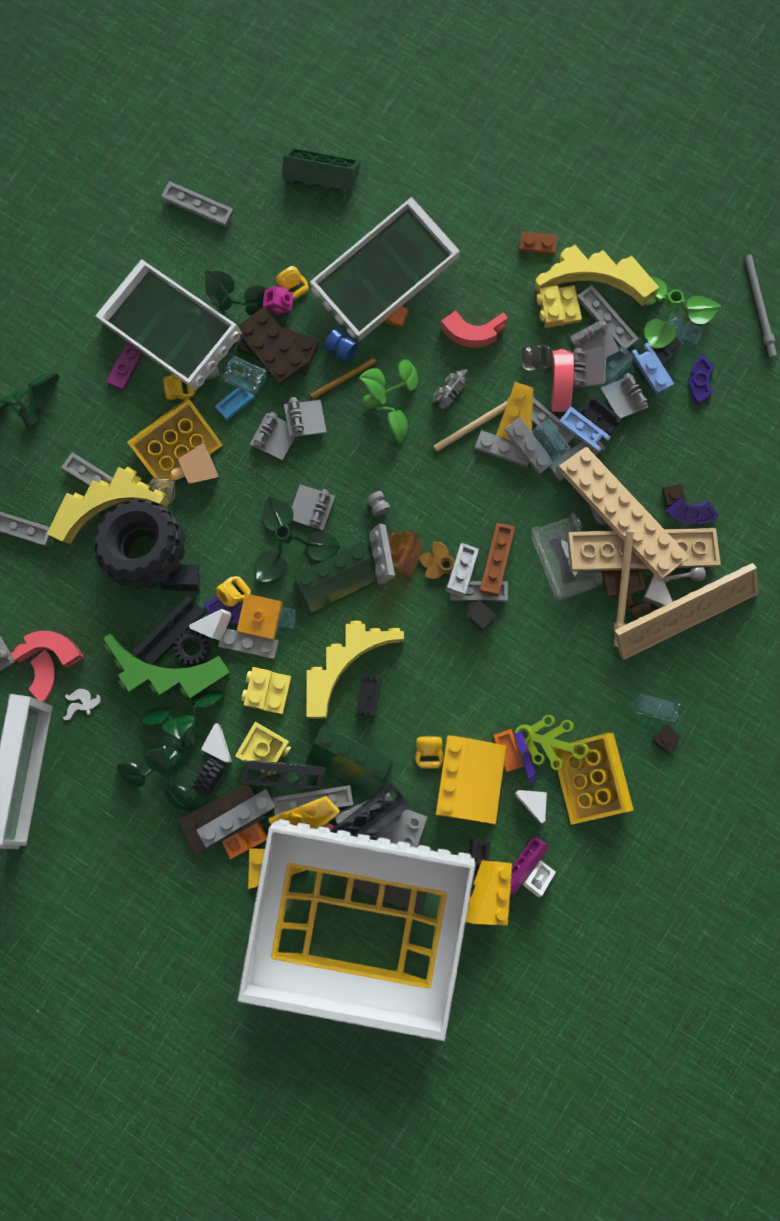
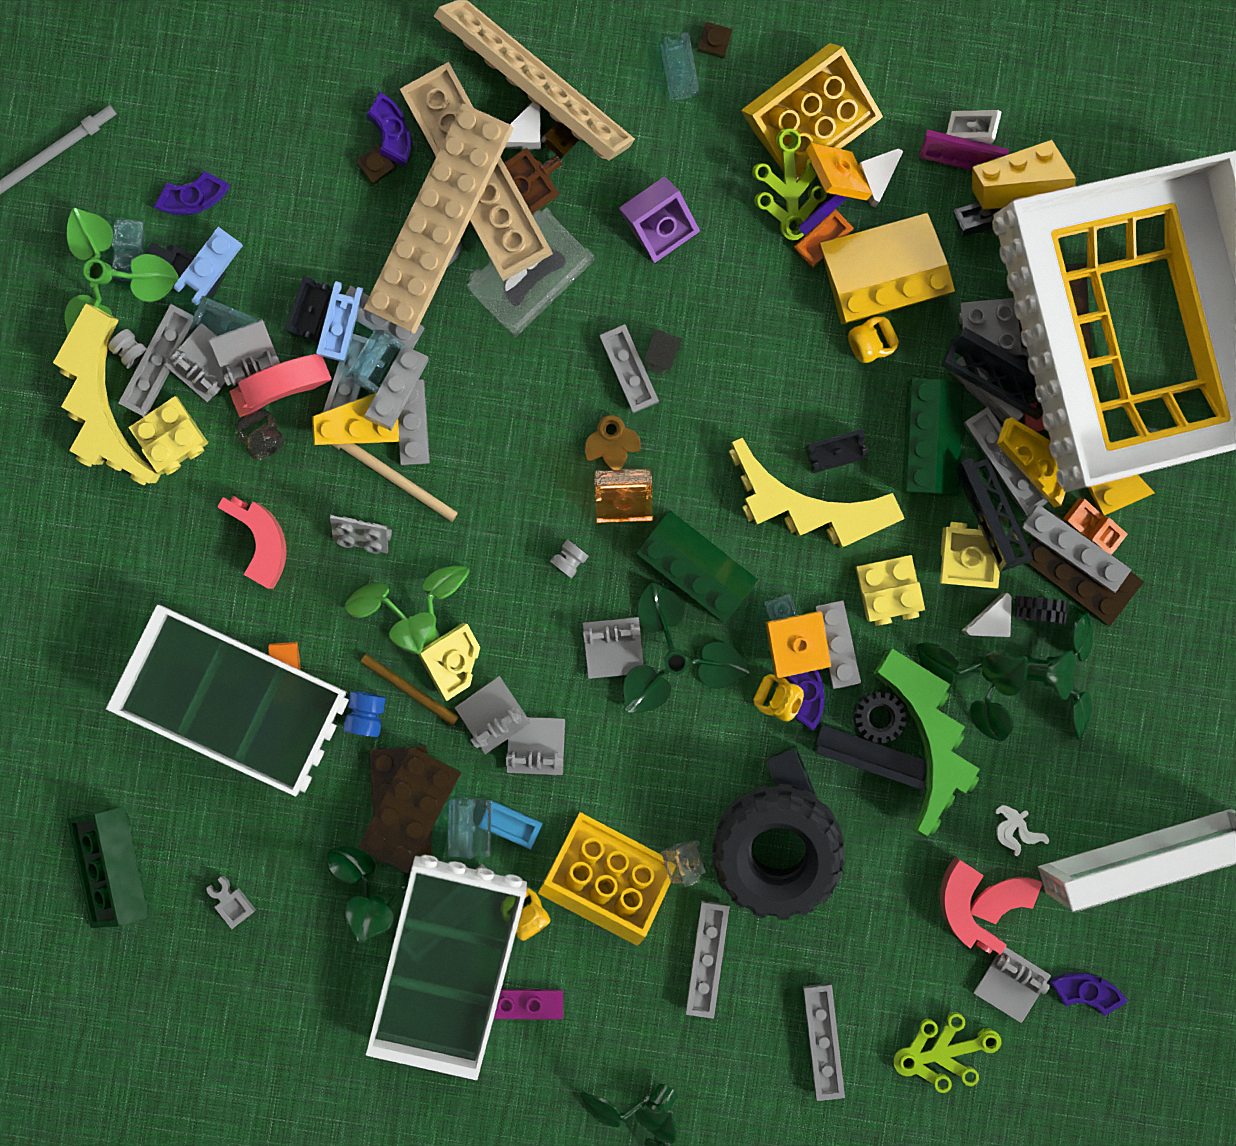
camera: 115 degrees left, 10 degrees up
light yellow arch [47,467,170,544] -> none
light grey plate [161,181,234,227] -> none
light nougat torso [171,443,219,484] -> none
white slope [189,609,232,641] -> none
dark pink brick [263,286,293,315] -> none
yellow piece [276,266,309,301] -> none
light grey plate [369,524,395,584] -> none
light grey plate [446,543,479,598] -> none
dark orange plate [479,523,515,597] -> none
dark orange plate [519,232,557,255] -> none
light grey hinge [600,373,649,418] -> none
tan bar [613,531,634,647] -> none
light grey hinge [662,566,706,582] -> none
none -> light grey wheel [108,329,147,369]
none -> light grey plate [206,876,256,929]
none -> light yellow plate [418,622,480,701]
none -> medium lavender slope [619,176,700,263]
none -> light orange plate [806,143,873,200]

